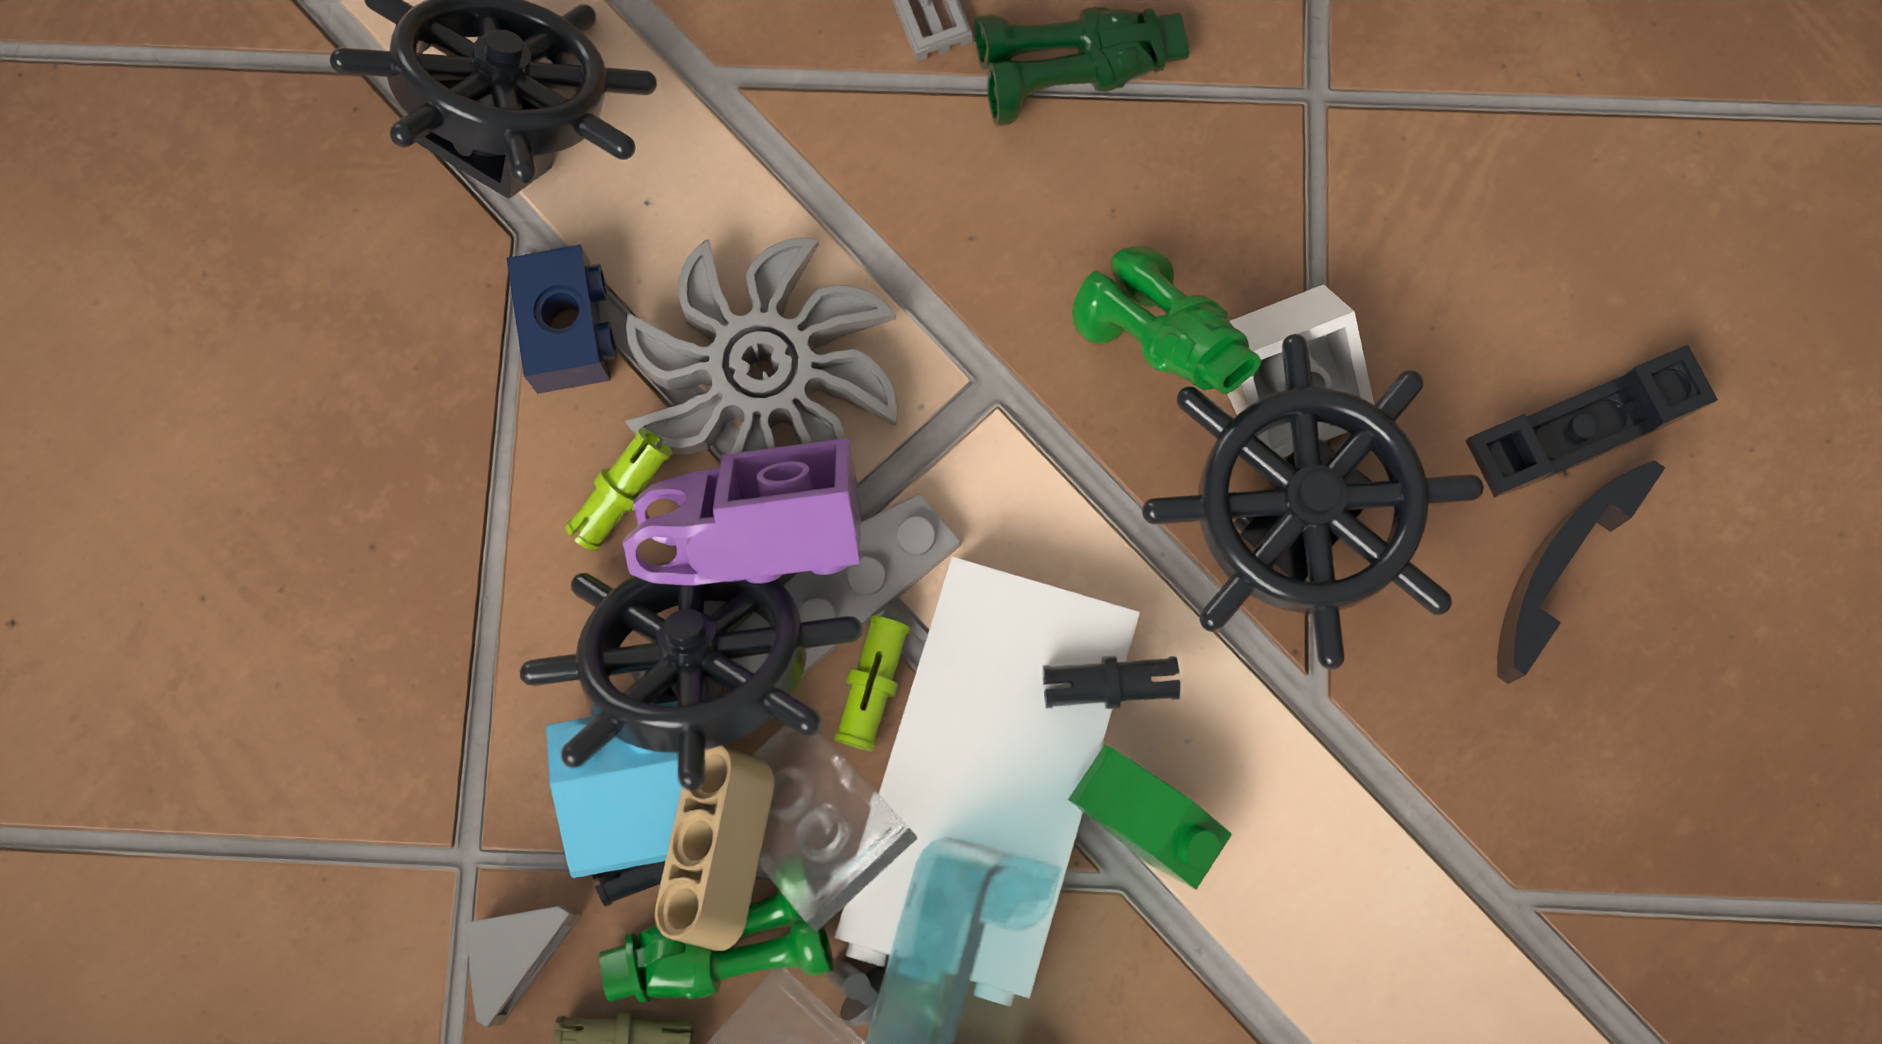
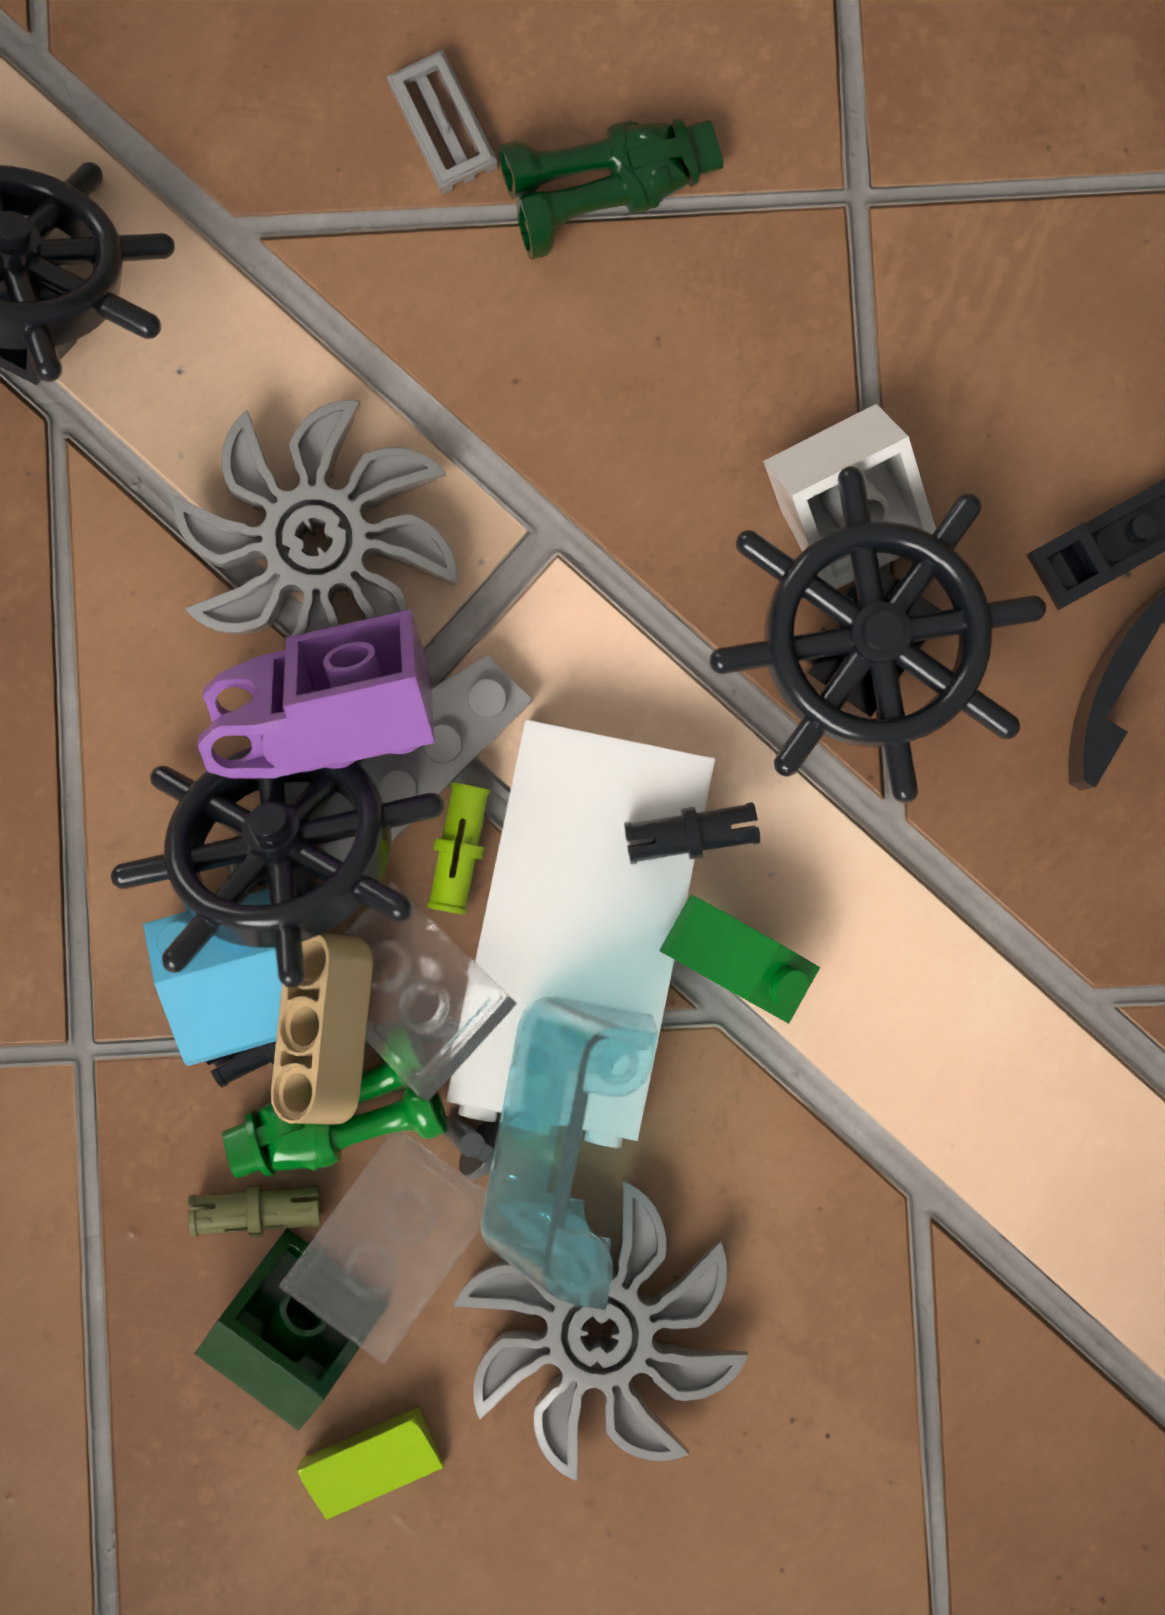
camera: 10 degrees left, 10 degrees up
light grey slope [464,906,582,1028] -> none
dark blue brick [506,245,617,394] -> none
lime pin [565,428,673,551] -> none
green piece [1072,246,1260,394] -> none

